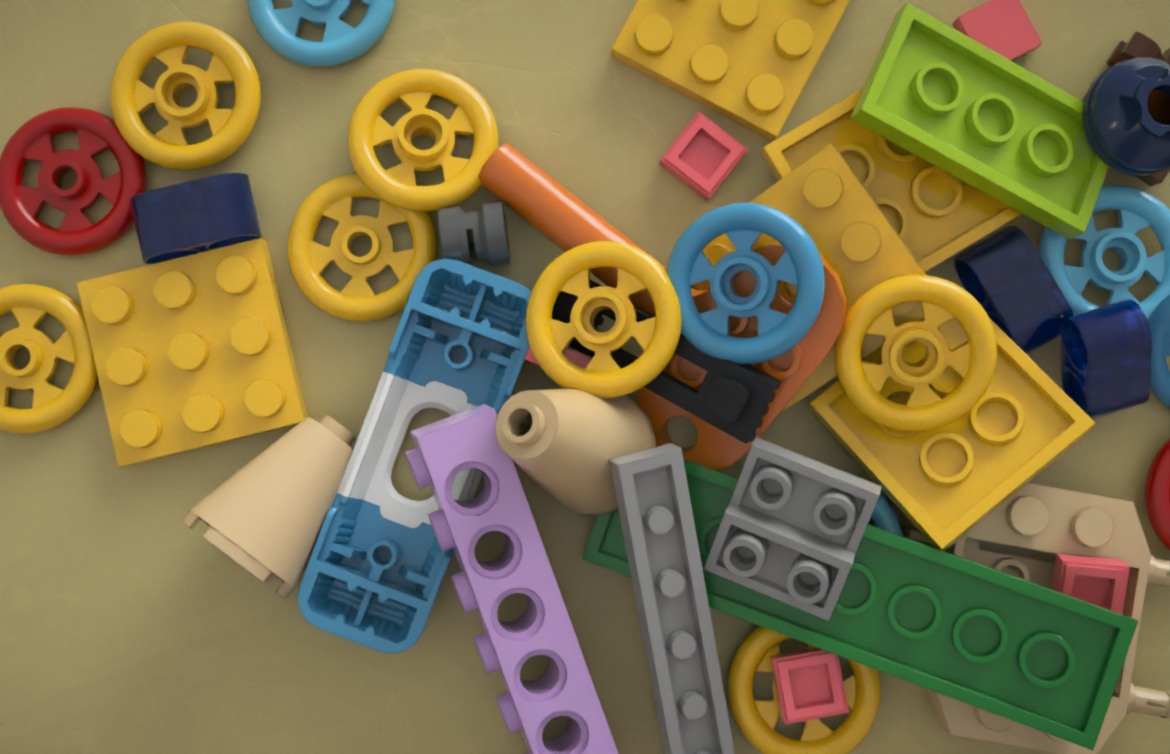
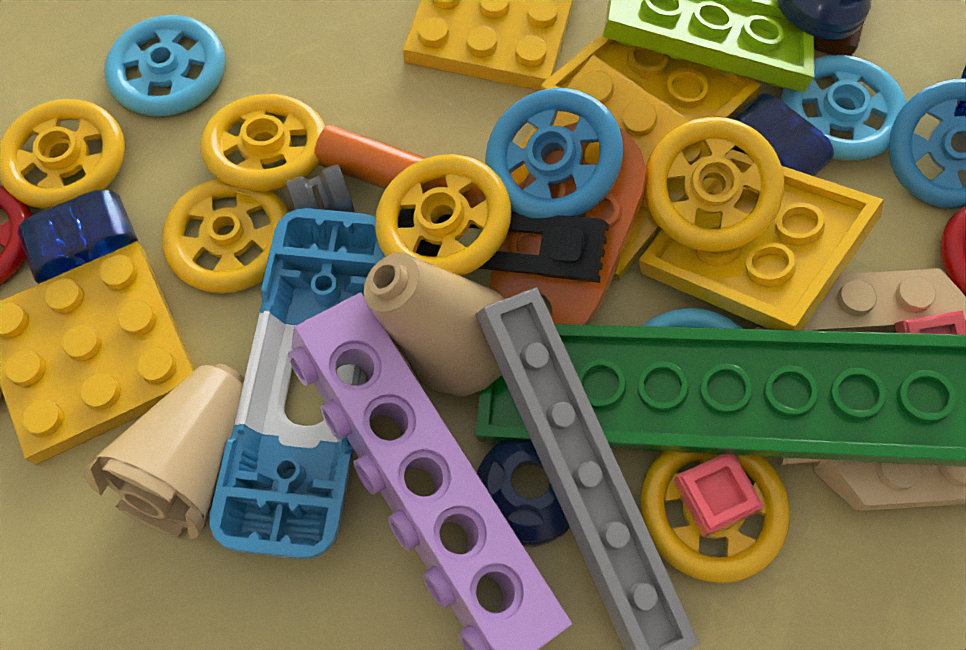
camera: 10 degrees left, 20 degrees down
coral tile [659,111,748,202] -> none
light grey slope [704,437,882,621] -> none
clear blue beam [1061,299,1152,420] -> none
none -> dark blue piece [476,440,570,546]

